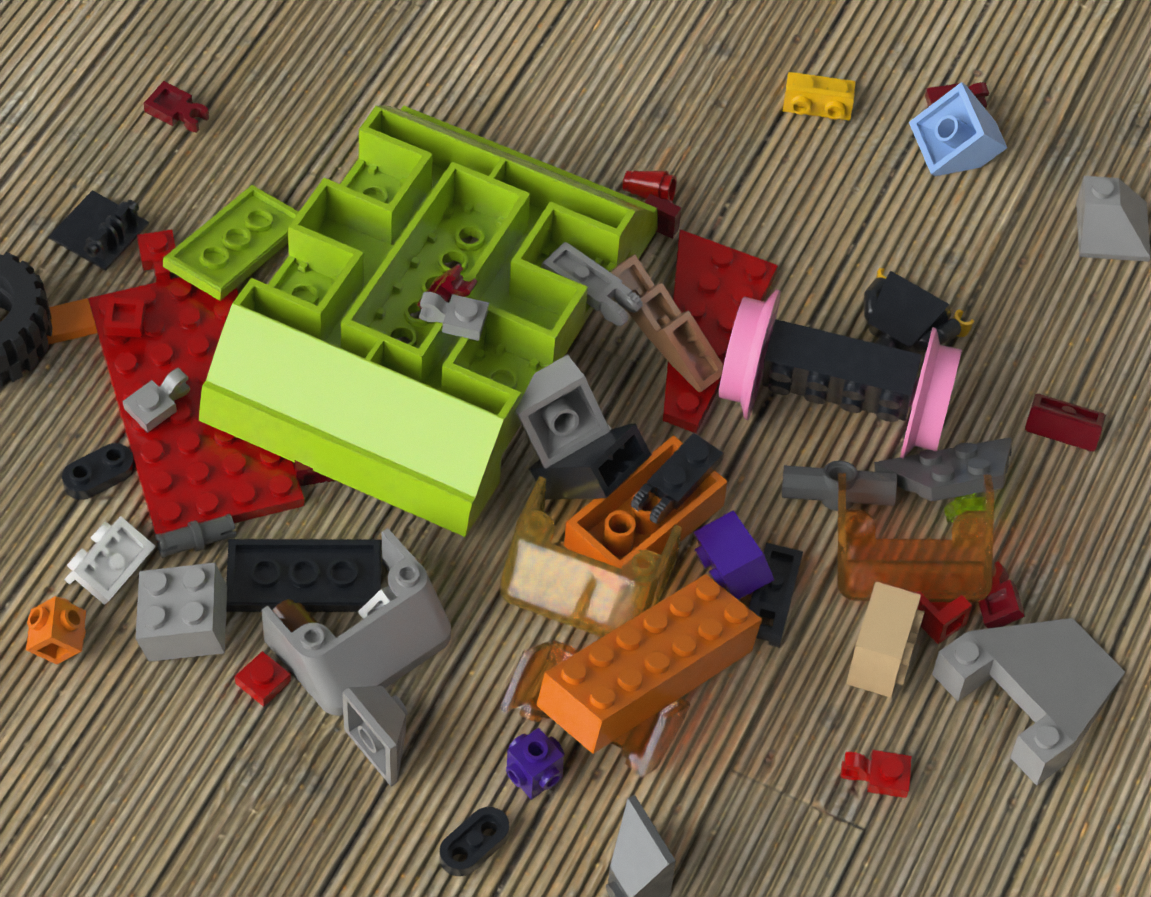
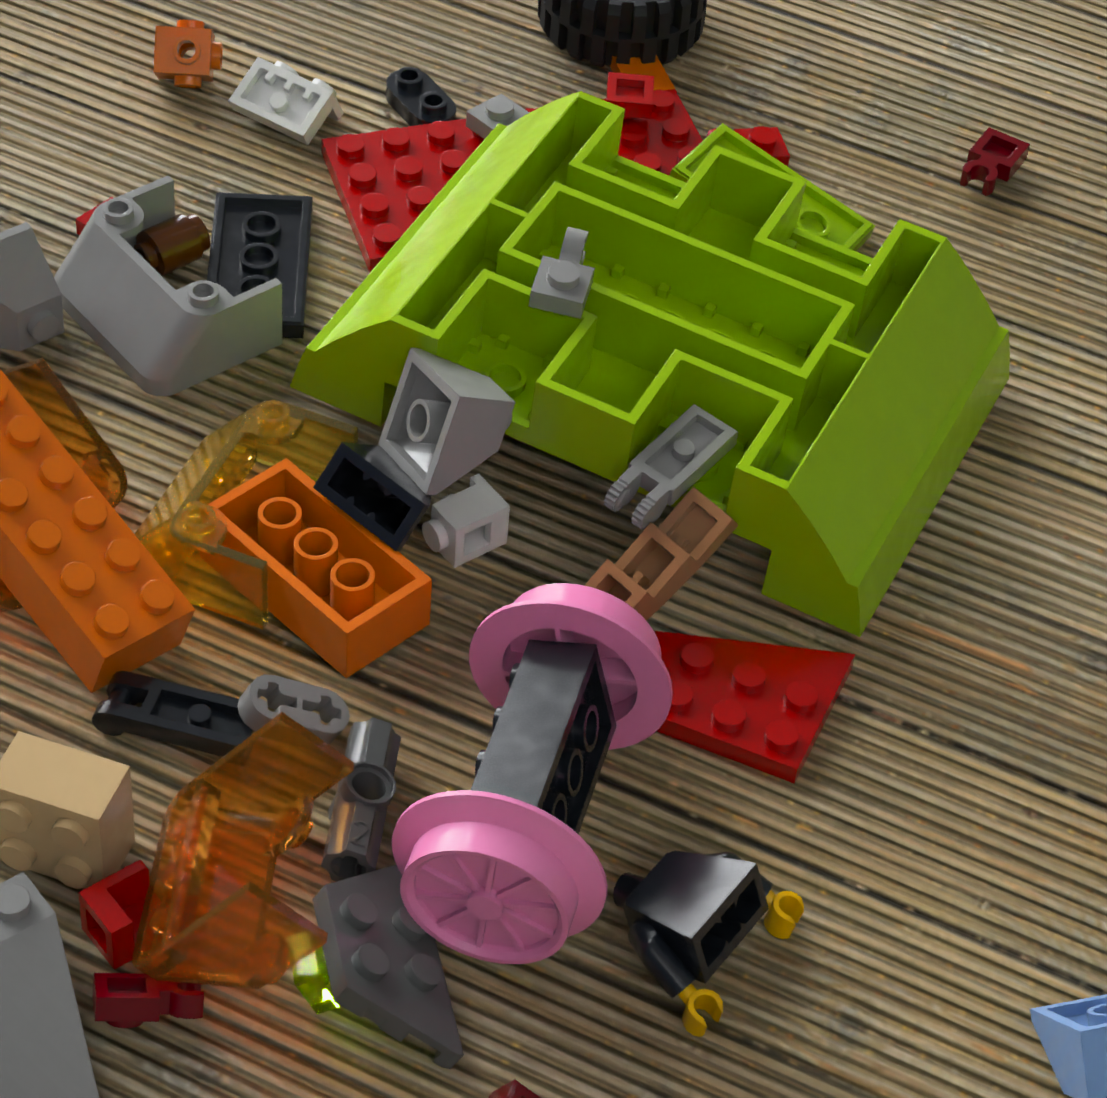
camera: 90 degrees right, 10 degrees down
black hinge [48,190,149,271] -> none
light grey brick [136,562,227,662] -> none
dark grey pin [155,514,236,558] -> none
dark red plate [417,265,478,309] -> none
red cone [623,171,677,202] -> none
black hinge [630,433,724,524] -> none
dark red plate [644,194,682,239] -> none
dark purple brick [694,510,775,599] -> none
none -> light grey beam [238,674,350,747]

